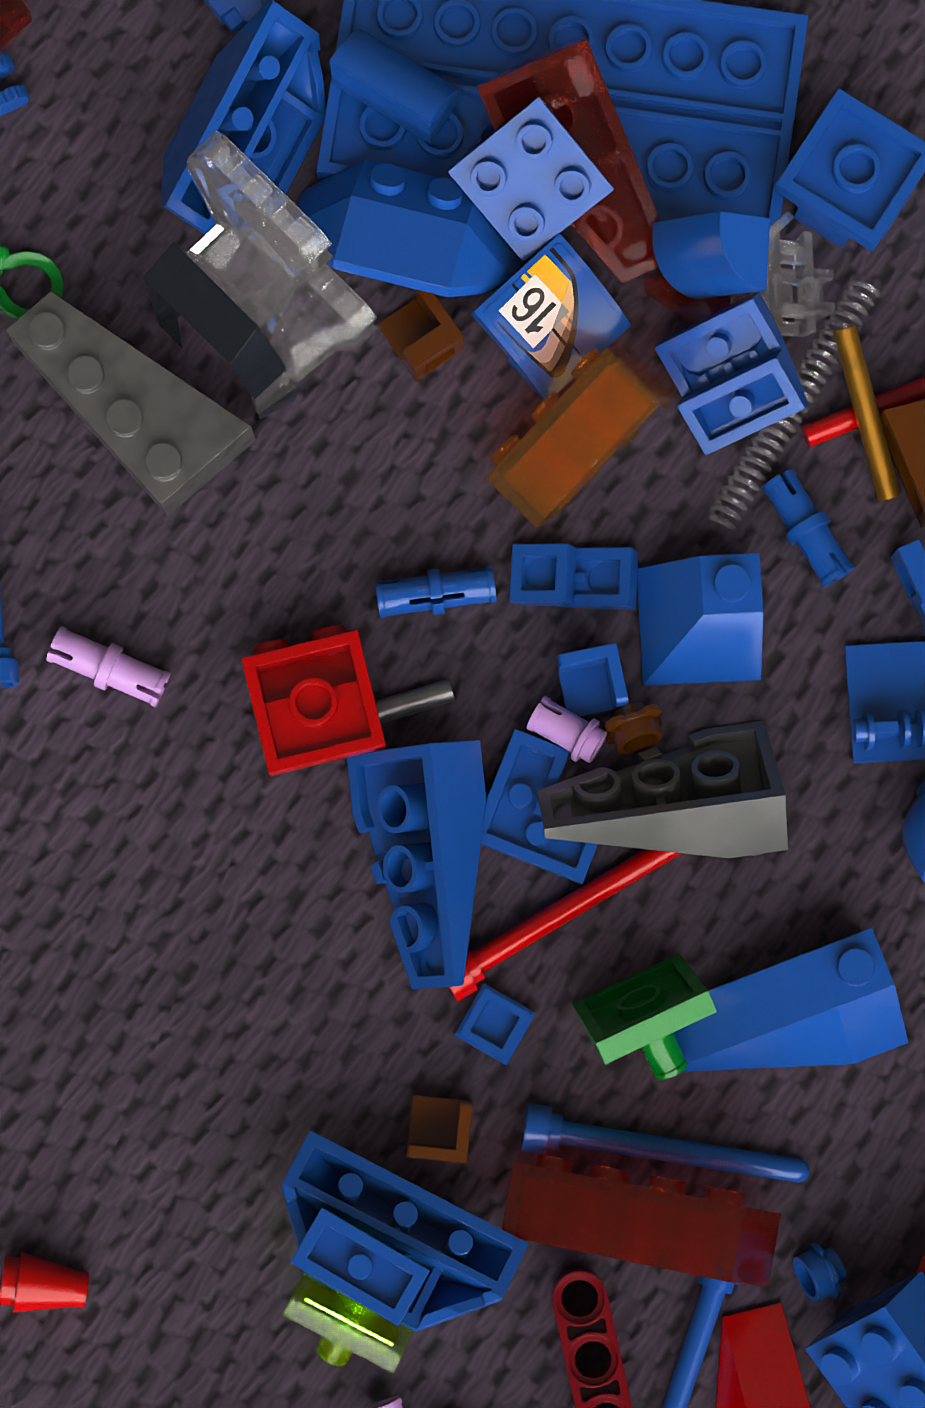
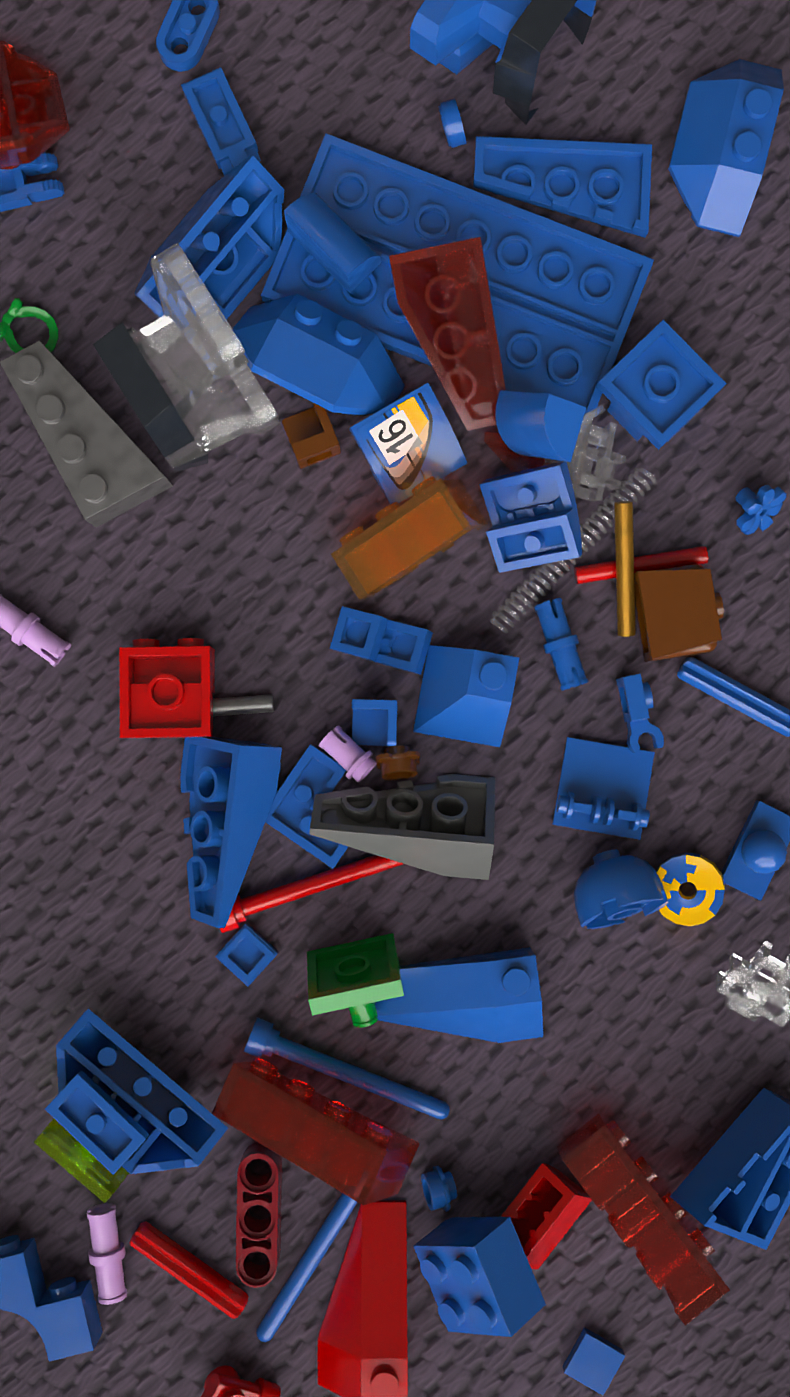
camera: 15 degrees right, 5 degrees up
blue pin [375,565,497,619] -> none
reddish brown panel [406,1095,473,1163] -> none
hinge [448,97,615,262] -> none

